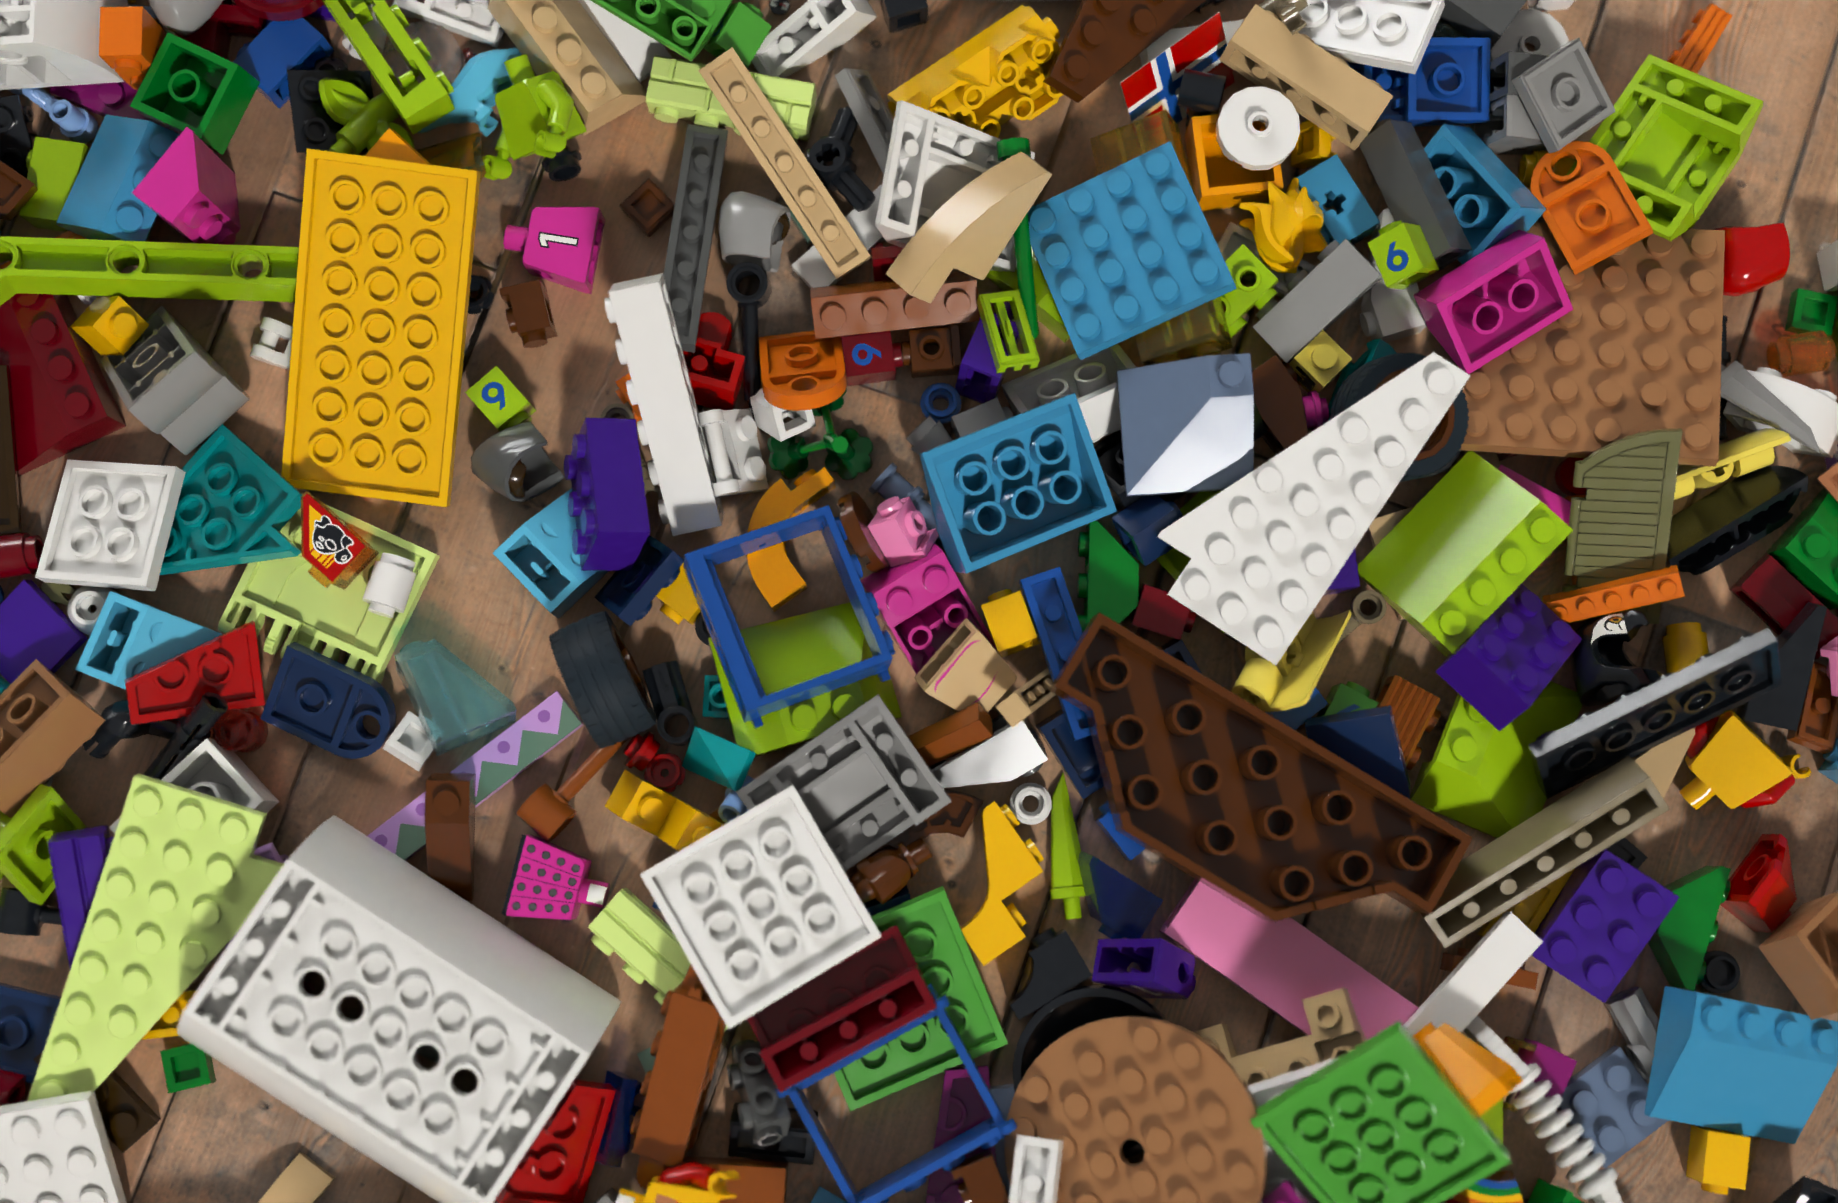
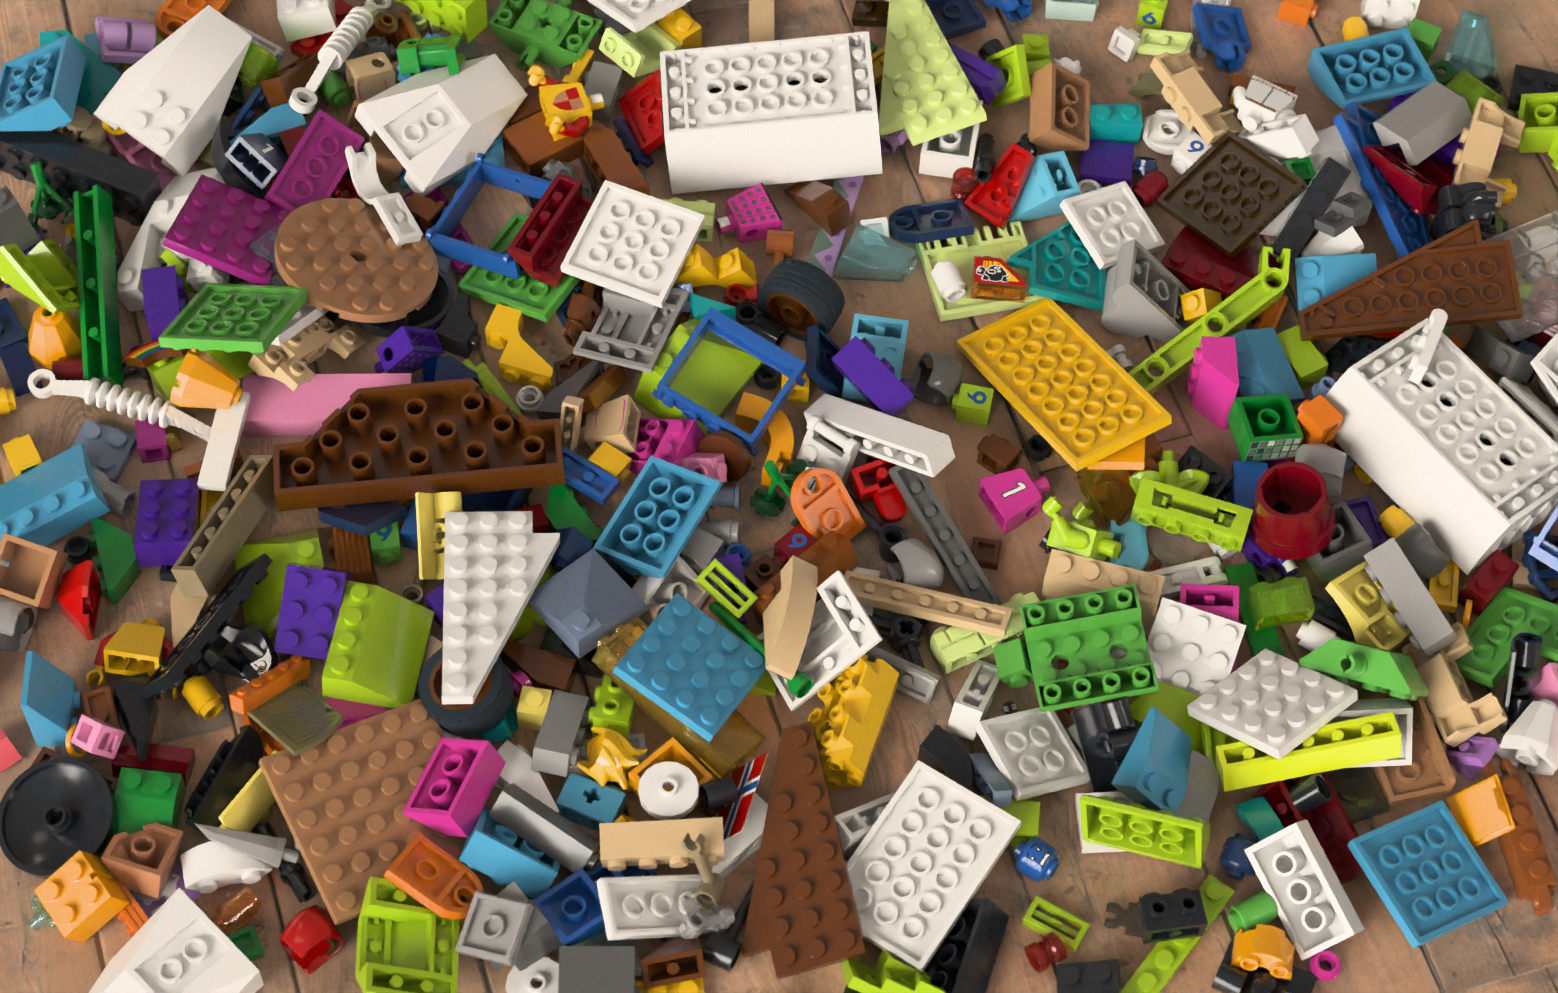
camera: 145 degrees right, 25 degrees down
lime brick [1368,220,1439,290] -> none

